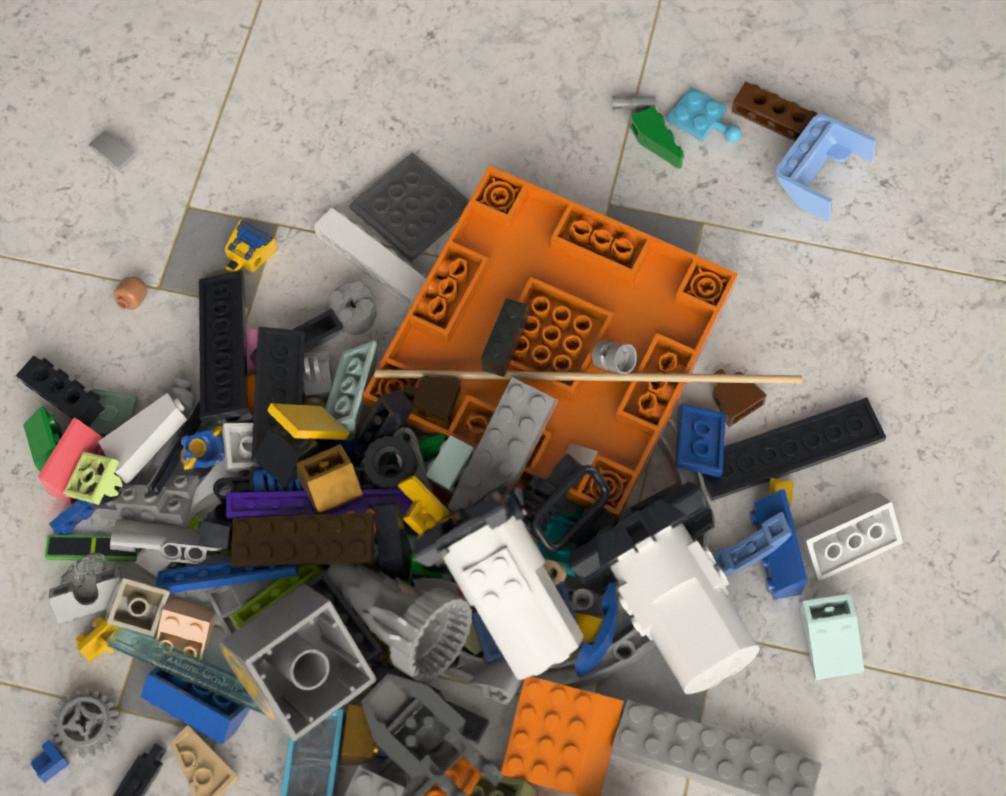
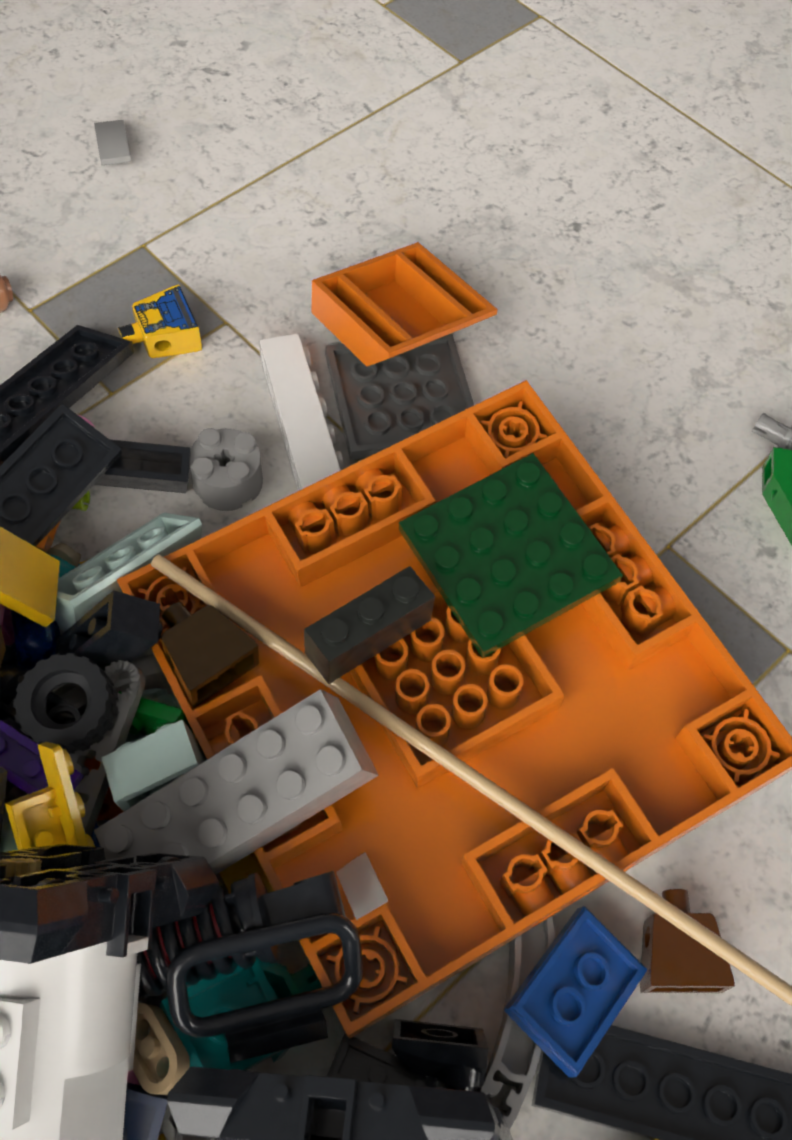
camera: 25 degrees right, 5 degrees down
light grey brick [302,350,333,402] -> none
light grey wheel [592,340,637,374] -> none
none -> orange slope [311,242,498,367]
none -> dark green plate [399,453,623,658]

